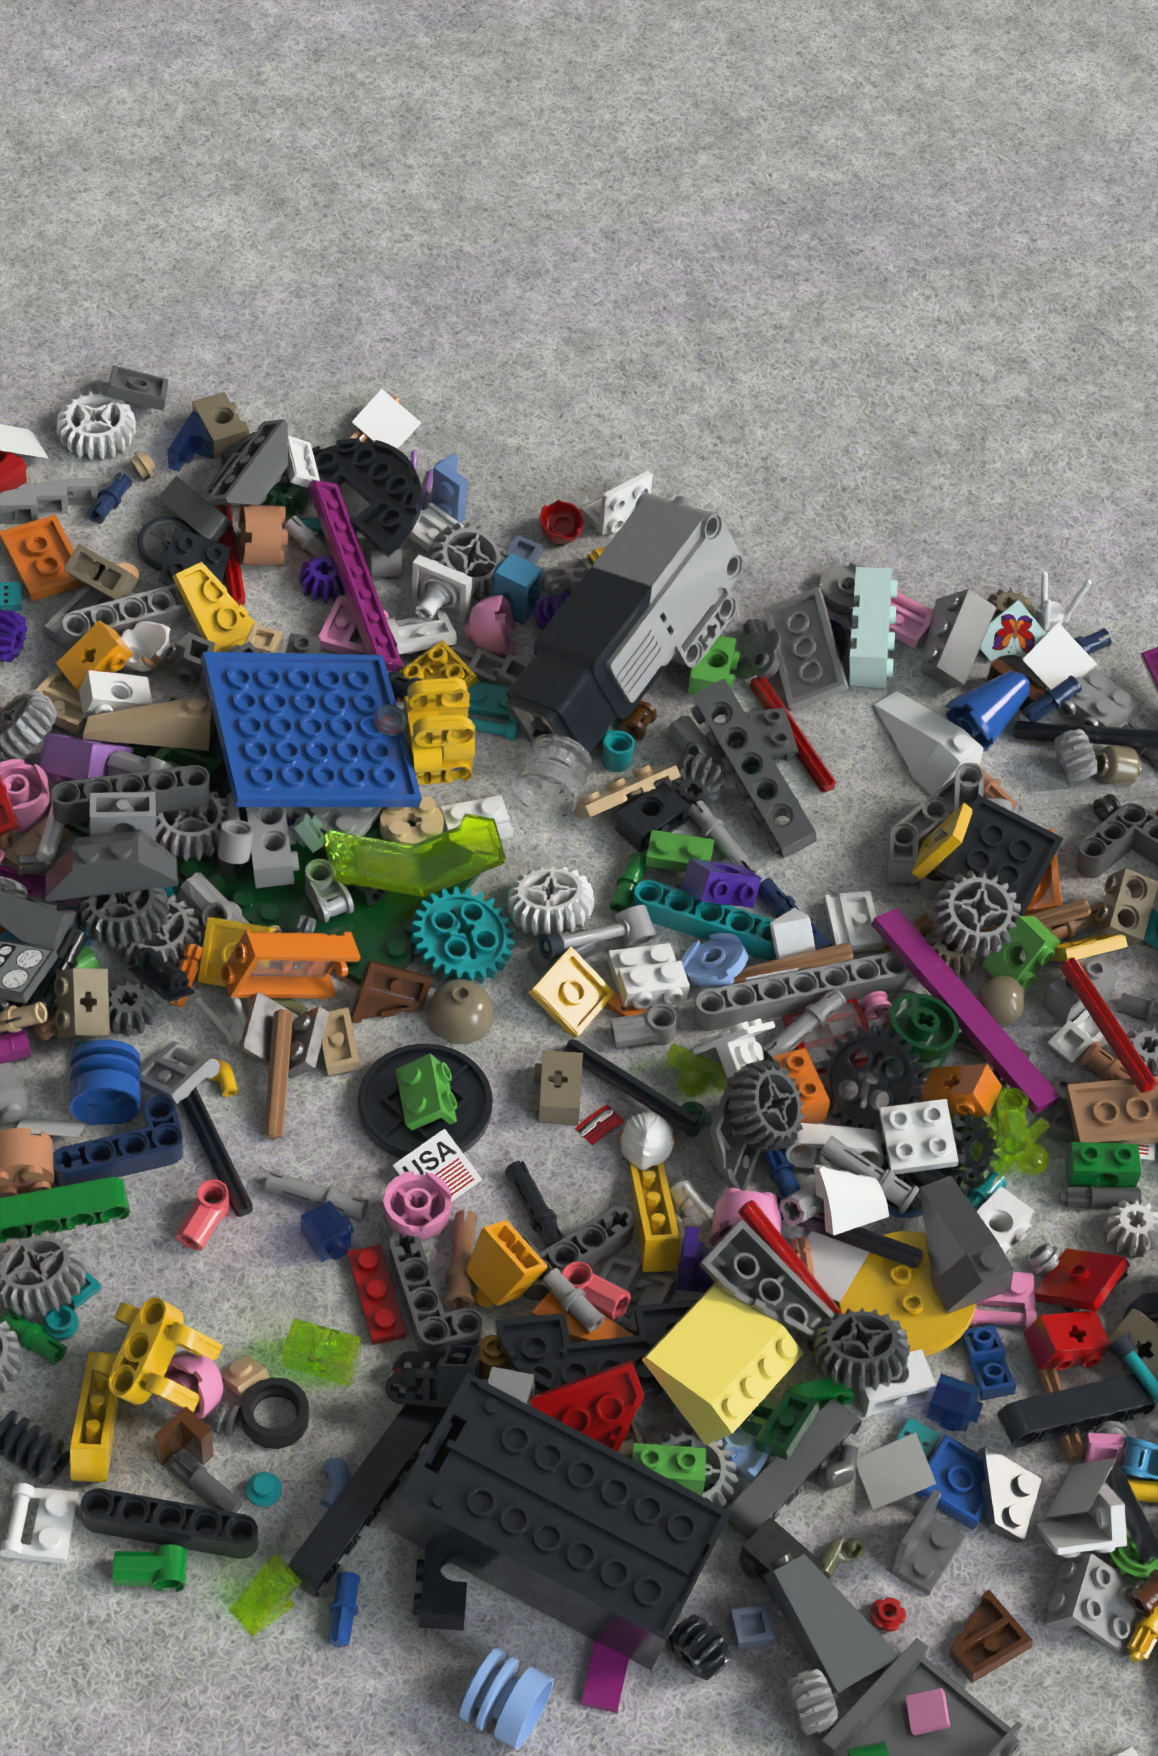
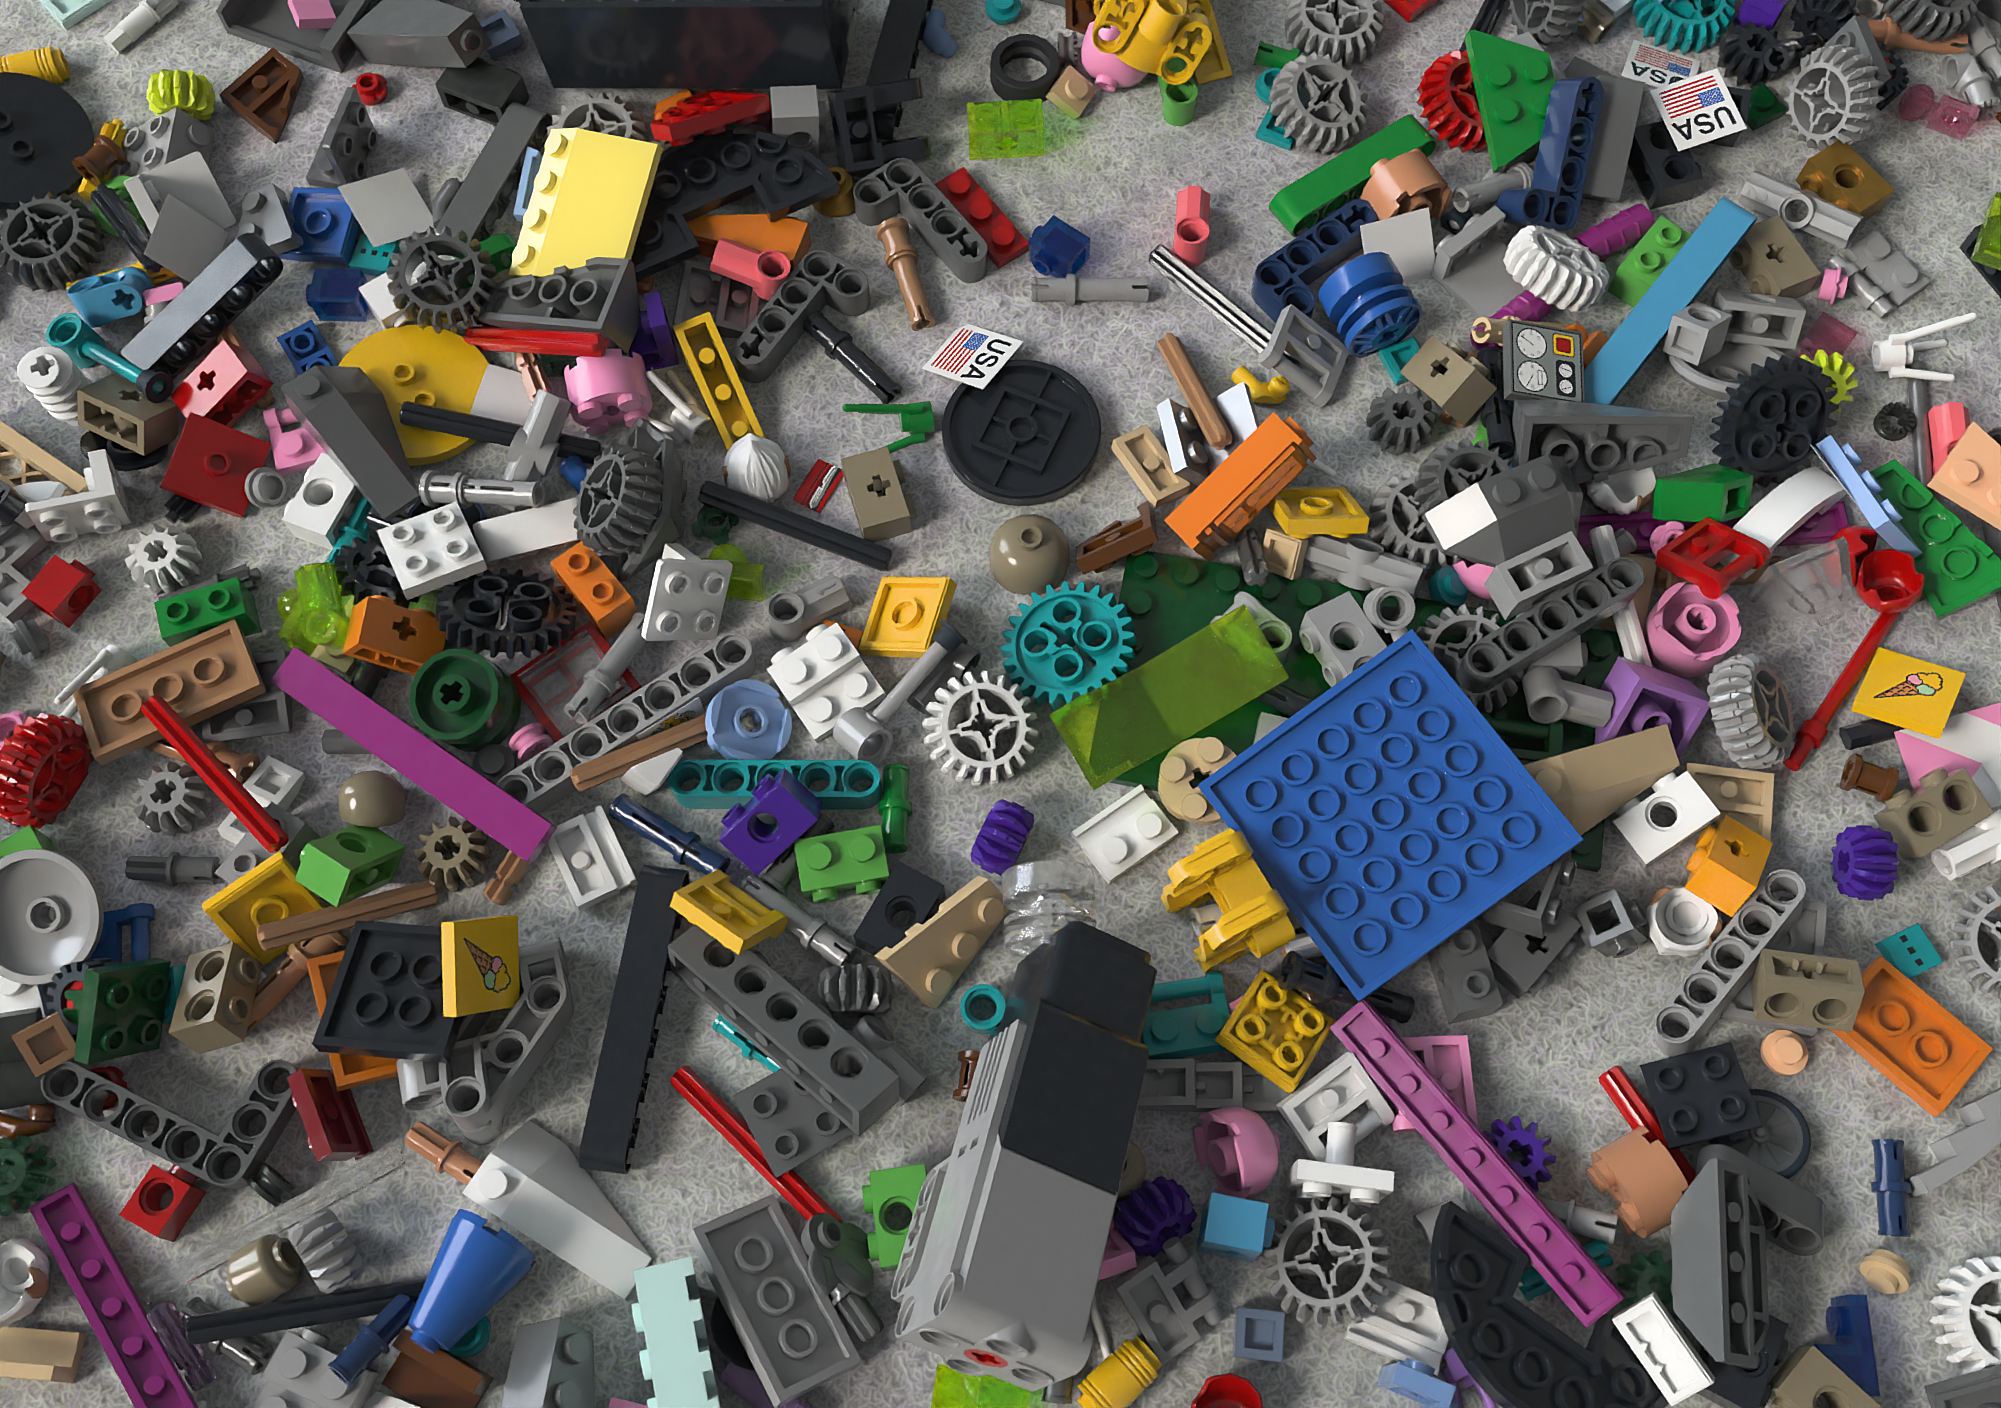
camera: 165 degrees right, 15 degrees up
black hinge [127,947,195,1002] -> none
orange axle [168,943,203,1007] -> none
yellow wing [172,562,261,652] -> none
tan tile [244,624,283,653] -> none
sand green plate [293,812,325,853] -> none
clear light blue tile [374,705,408,736] -> none
bright pink cylinder [383,1171,452,1241] -> none
bright green bracket [396,1054,457,1131] -> none
light orange torso [466,1220,548,1307] -> none
light grey pin [541,1268,606,1333] -> none
bright green brick [631,1443,706,1496] -> none
dark green hinge [740,1390,819,1460] -> none
white slope [814,1165,889,1235] -> none
olive arm [820,1538,865,1579] -> none
light grey gear [933,870,1021,957] -> none
none -> neon yellow gear [147,68,215,121]
none -> dark red plate [286,1068,374,1162]
none -> black beam [579,864,690,1175]
none -> yellow plate [670,869,788,955]
none -> green plant [842,401,934,453]
none -> dark purple gear [971,799,1035,877]

